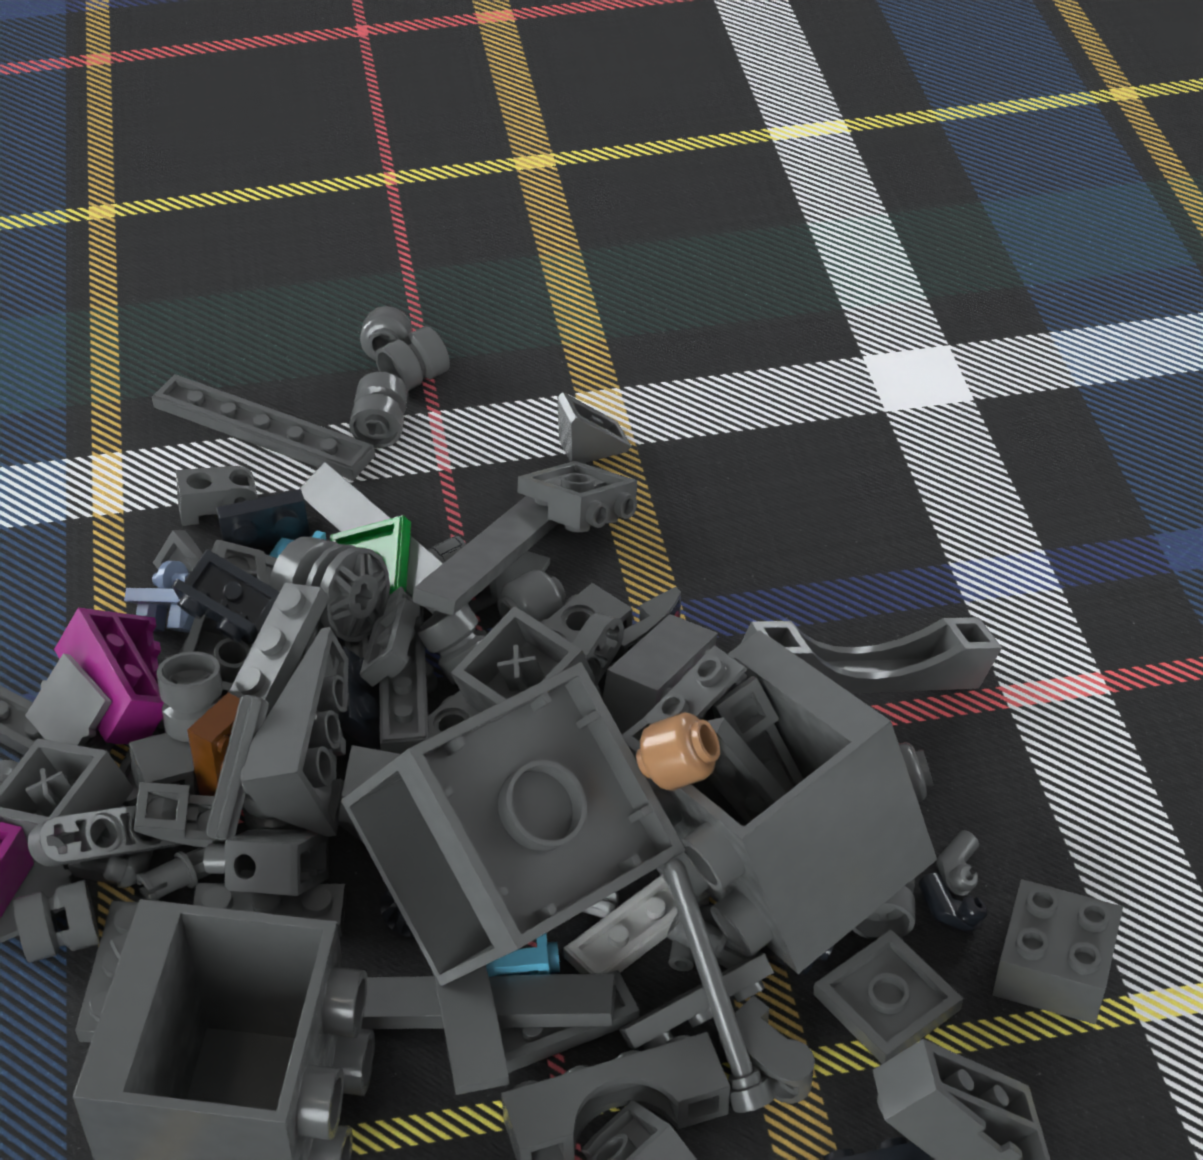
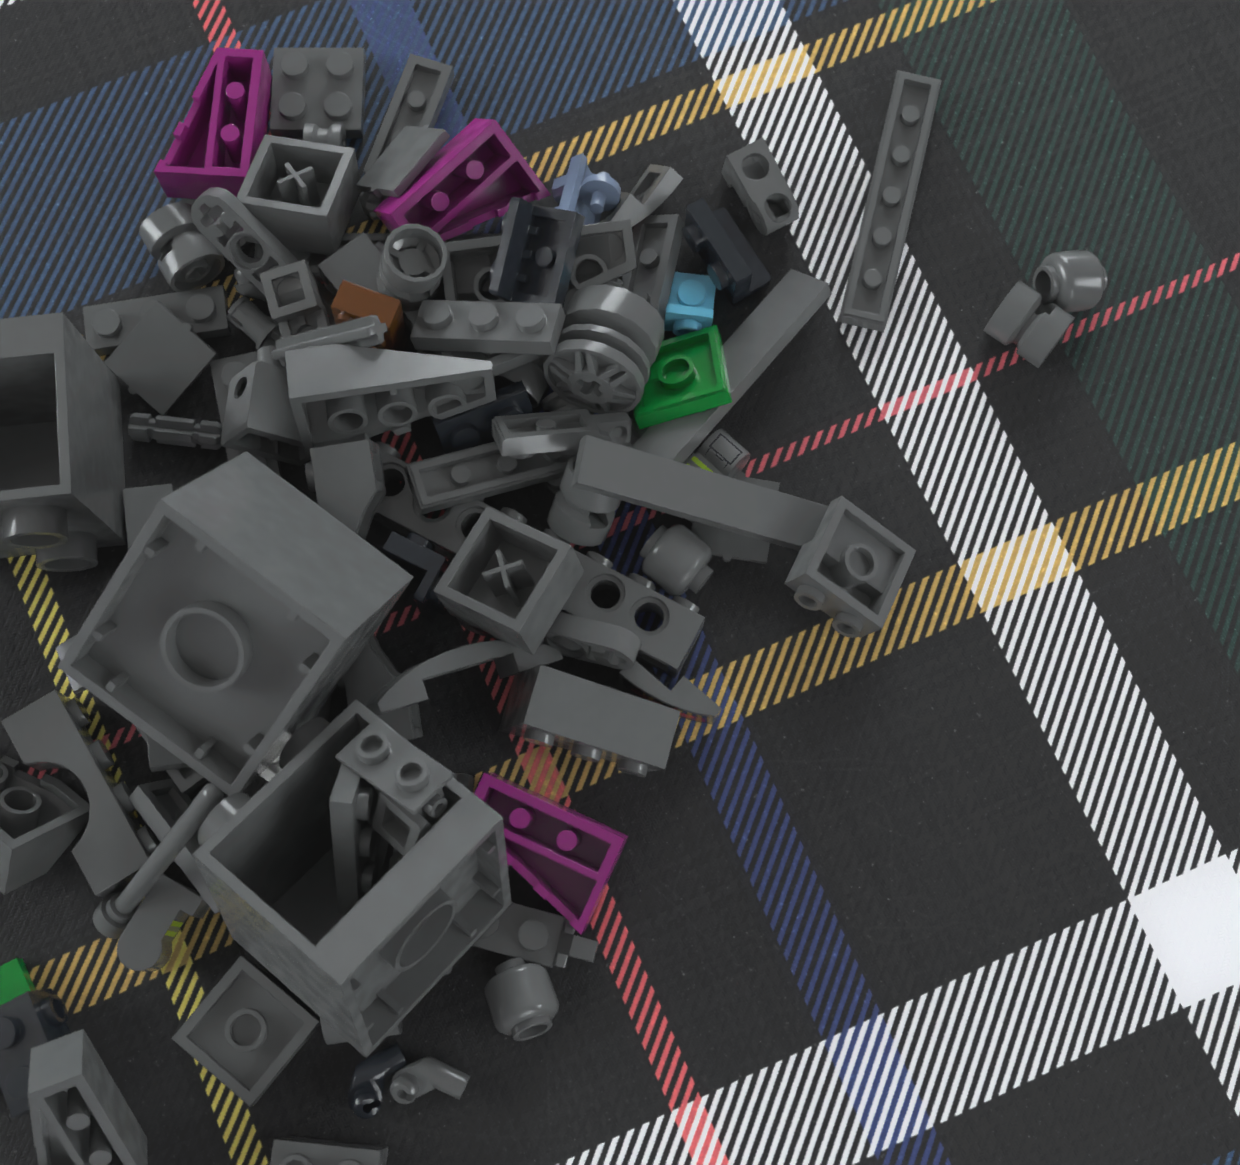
camera: 75 degrees right, 30 degrees up
dark grey wheel [349,372,409,448] -> none
dark grey slope [557,392,632,463] -> none
medium nougat head [636,712,720,790] -> none
dark grey arch [741,617,1002,694] -> none

